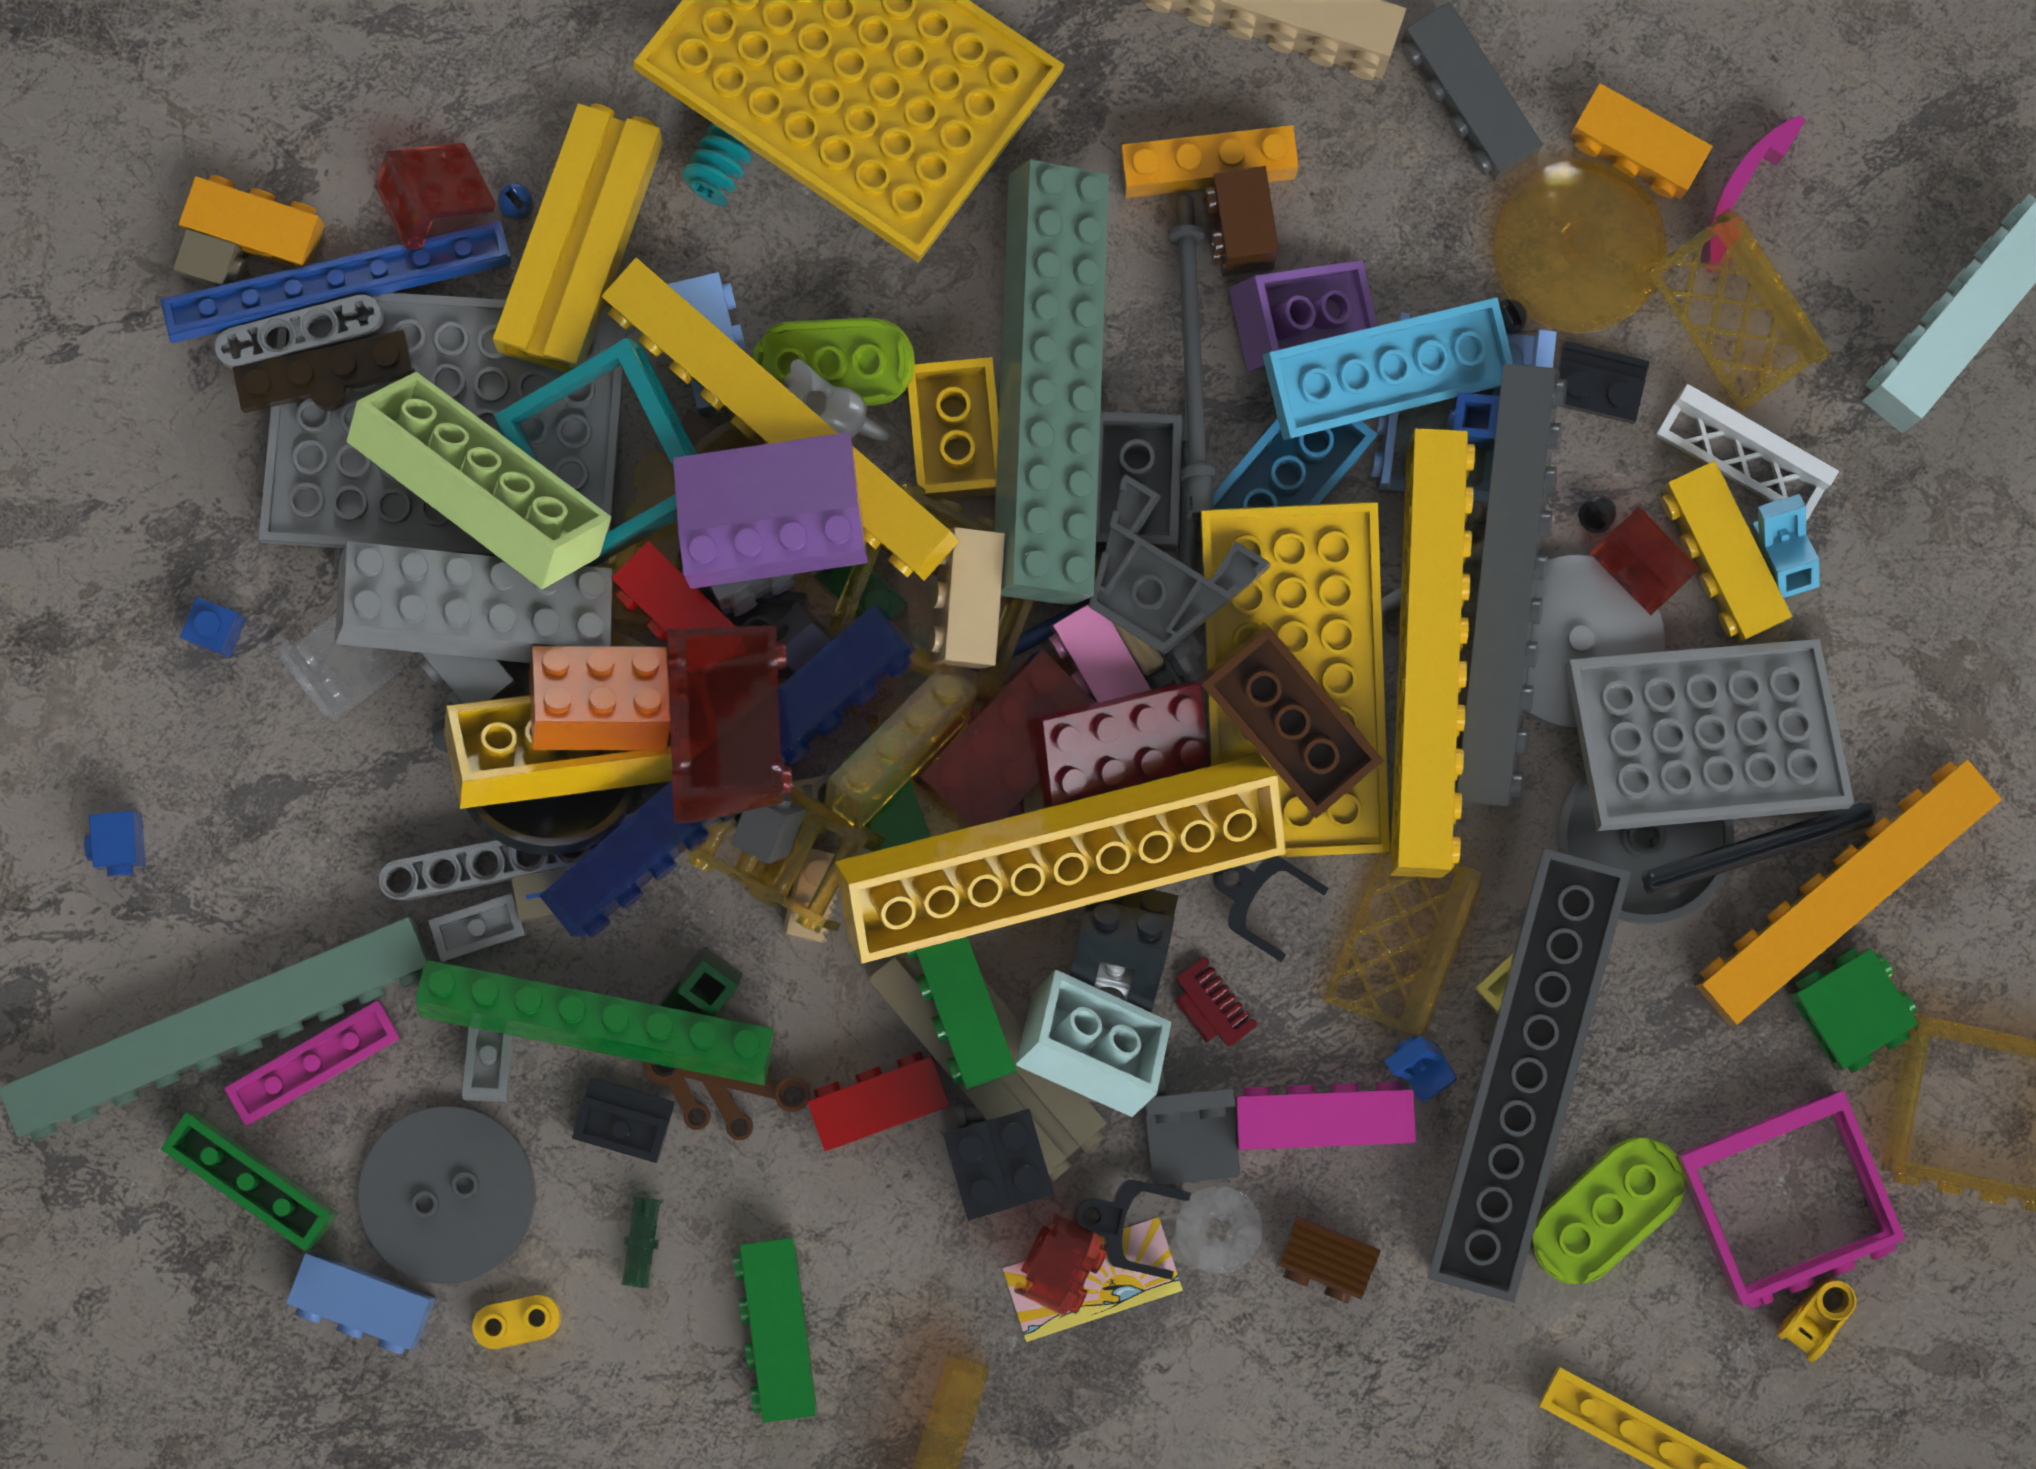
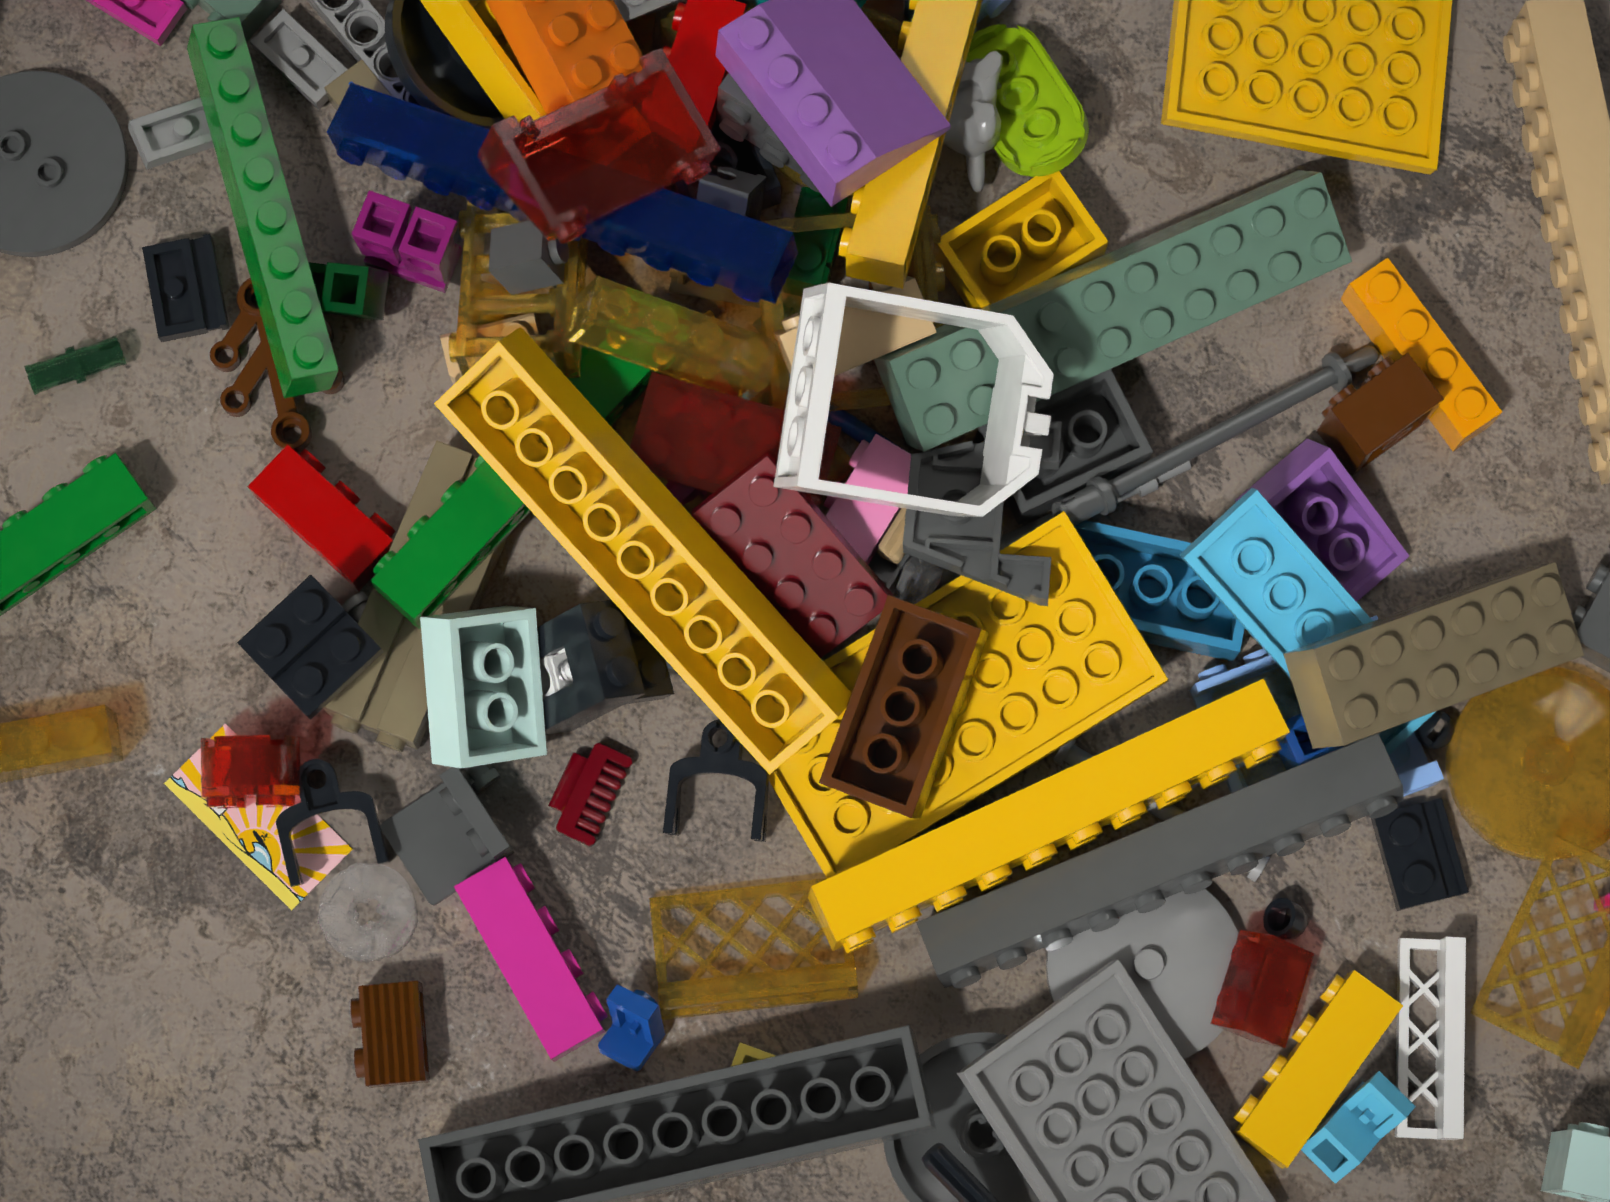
camera: 65 degrees right, 5 degrees down
none -> magenta hips [351,190,462,293]
none -> white container [773,283,1054,517]
none -> dark tan brick [1283,562,1584,749]

